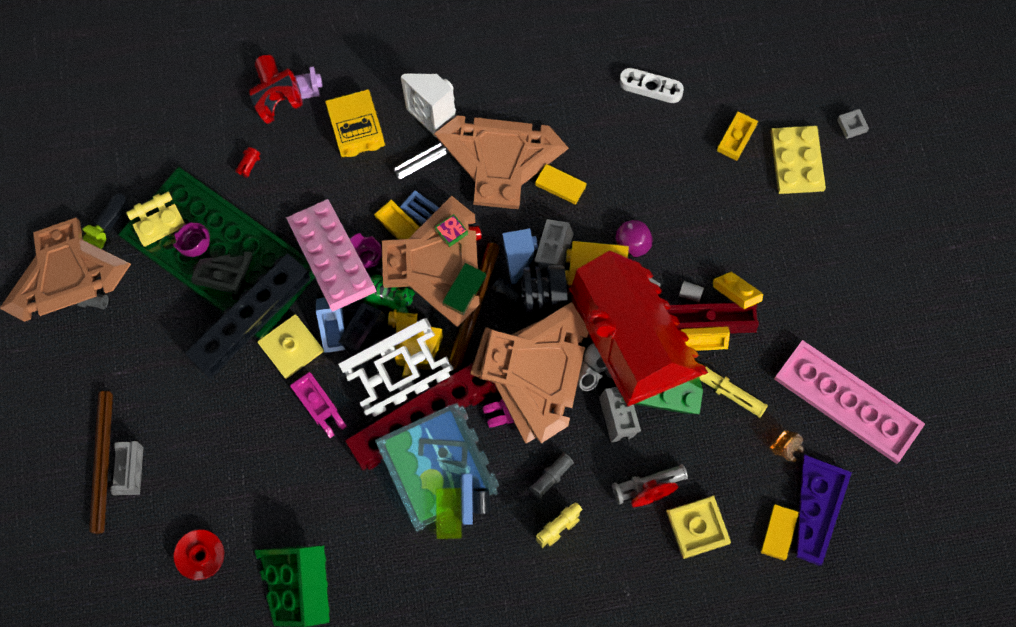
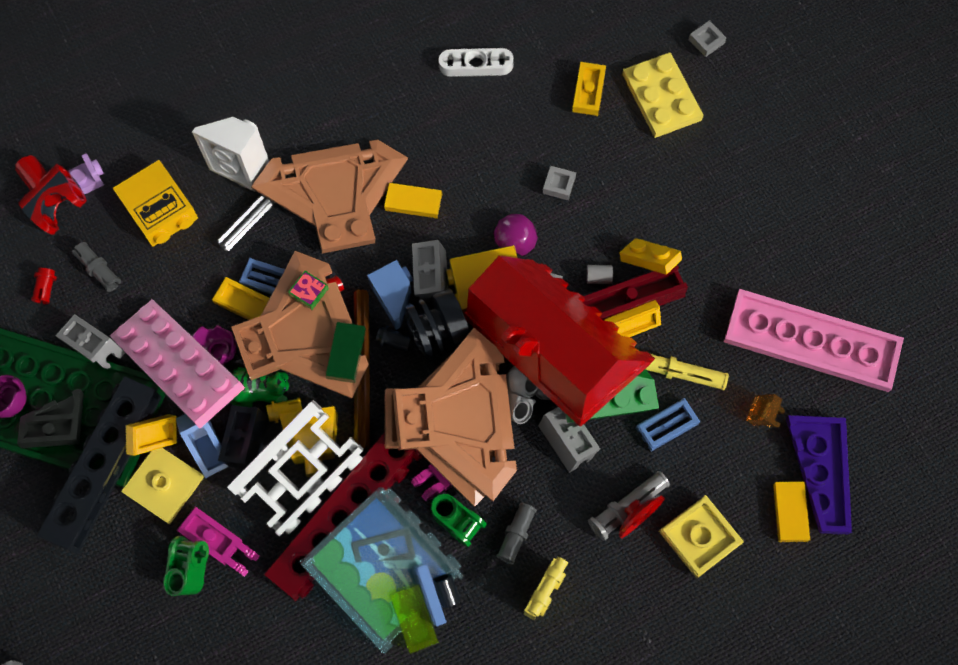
camera: 20 degrees left, 0 degrees up
none -> light grey hinge [56,314,125,369]
none -> dark grey pin [72,242,121,292]
none -> yellow tile [126,414,177,456]
none -> green piece [163,536,209,596]
none -> green piece [431,494,487,548]
none -> light grey plate [543,166,576,200]
none -> medium blue tile [636,398,700,452]

